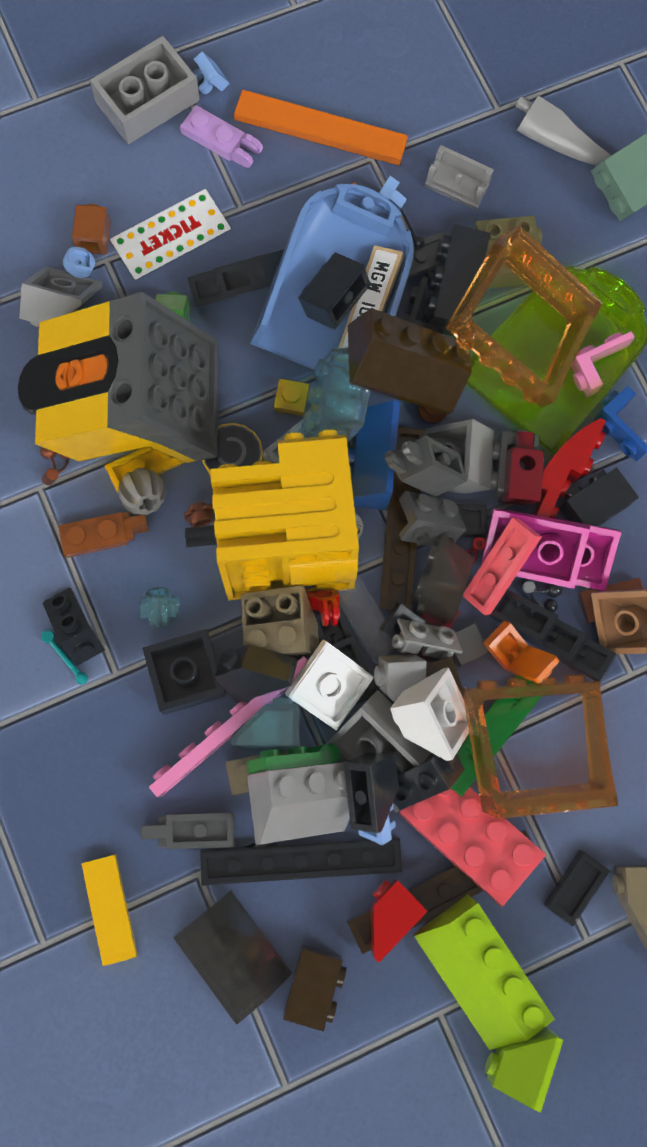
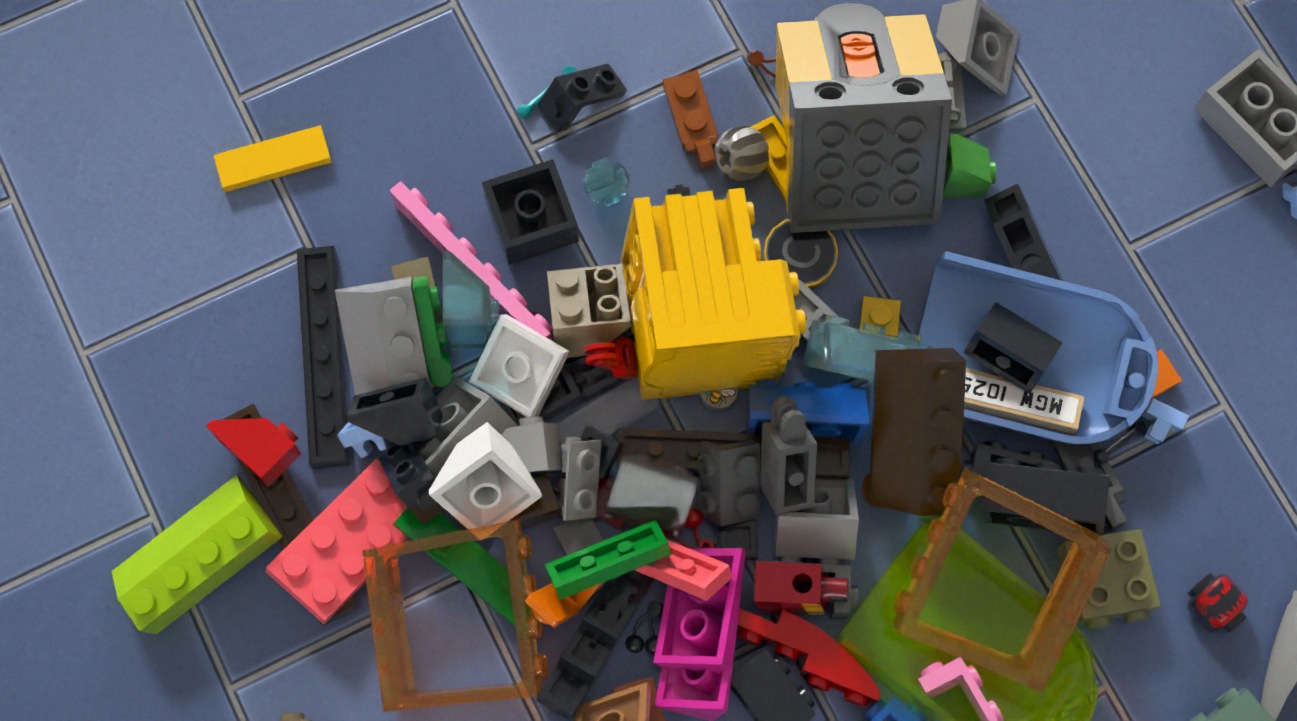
camera: 95 degrees right, 5 degrees down
light blue tile [63,246,95,278] -> none
dark orange brick [72,204,111,255] -> none
white sticker [110,189,231,280] -> none
dark grey hinge [141,813,234,849] -> none
clear smoke slope [173,890,292,1025] -> none
lavender hinge [180,105,263,168] -> none
black slope [214,644,297,703] -> none
orange tile [234,89,408,166] -> none
dark brown brick [283,945,347,1032] -> none
light grey hinge [424,145,494,211] -> none
lime slope [485,1026,564,1113] -> none
black tile [543,850,610,926] -> none
none -> green plate [545,520,672,600]
none -> black head [1187,573,1248,633]

